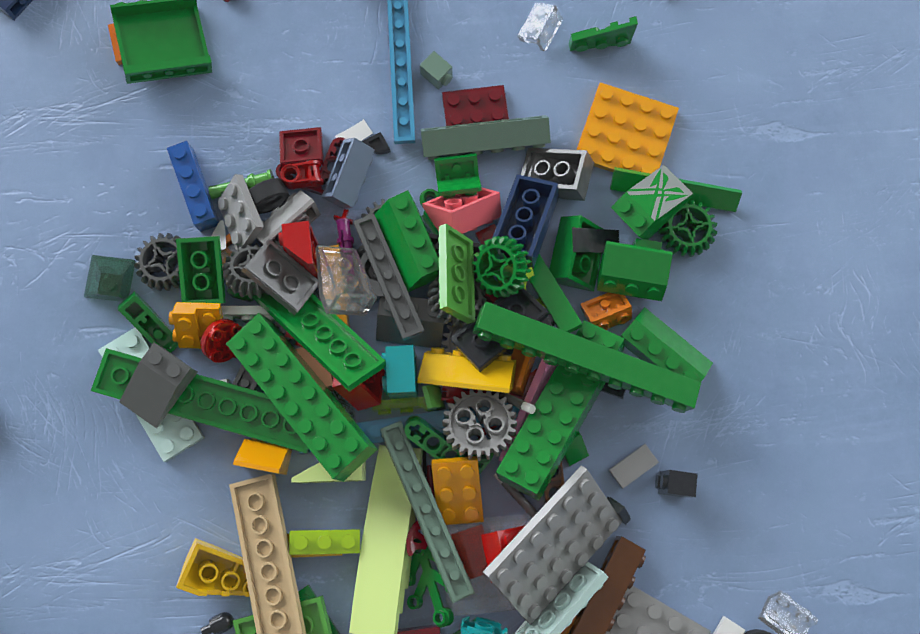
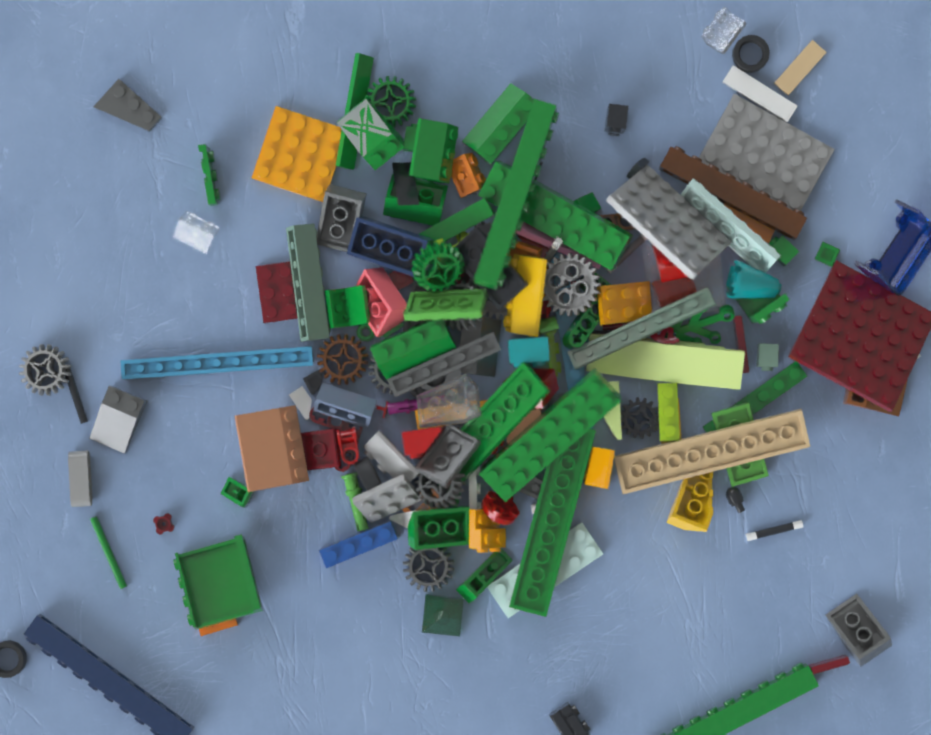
camera: 85 degrees left, 10 degrees up
dark grey slope [119,343,198,428] -> none
sand green brick [420,51,453,90] -> none
light grey tile [609,444,659,489] -> none
none -> green slope [220,477,255,508]
none -> nougat slope [234,405,309,492]
none -> reddish brown gear [317,334,369,385]
none -> black gear [620,397,659,439]

